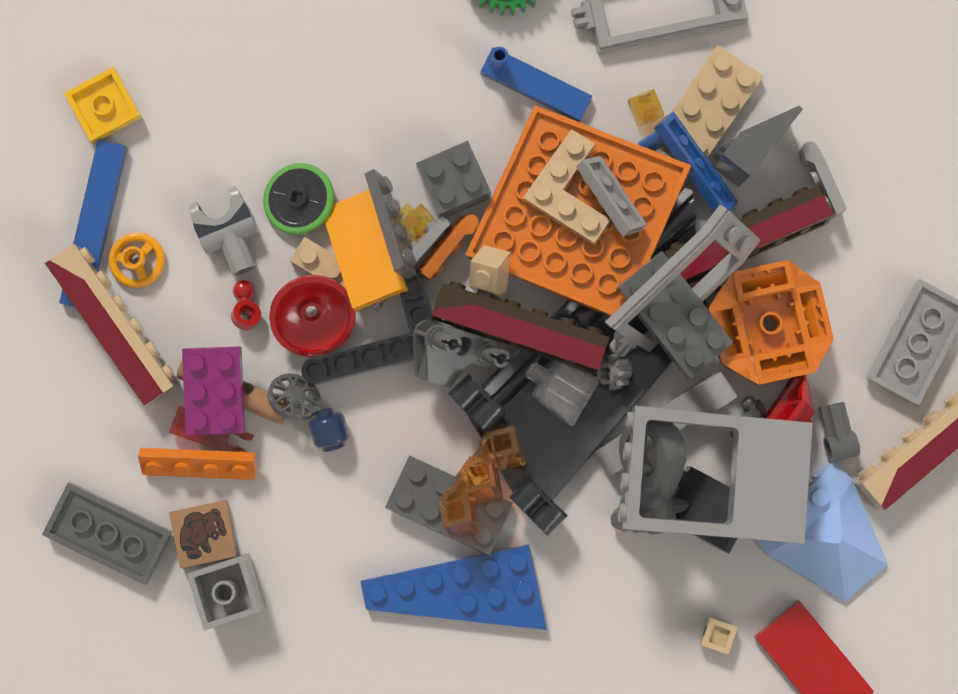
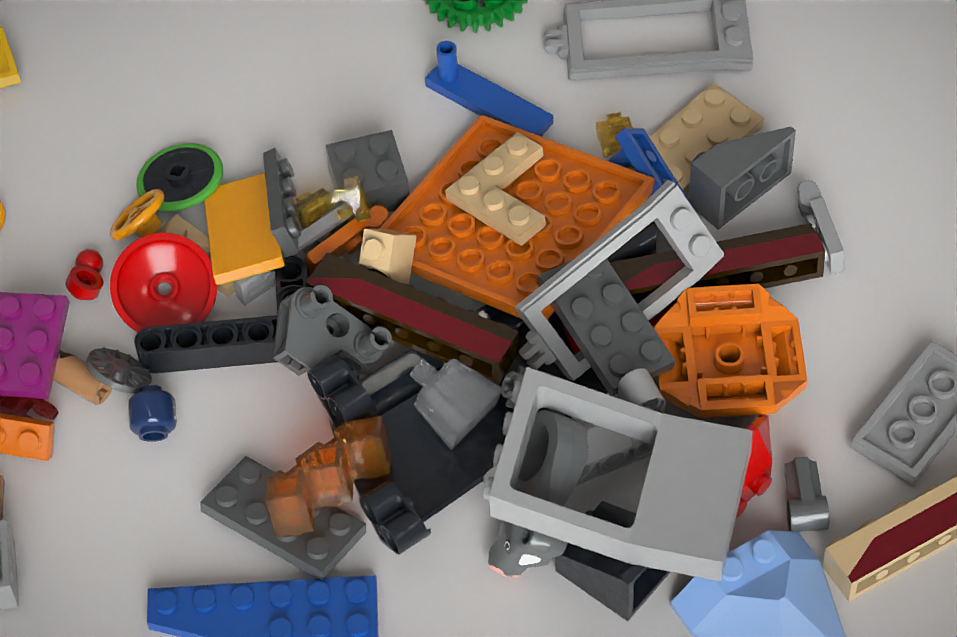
camera: 15 degrees right, 30 degrees down
light grey connector [189,186,260,276] -> none
light grey plate [576,156,647,236] -> none
none -> light orange piece [110,189,164,240]
none -> clear yellow tile [330,174,371,222]

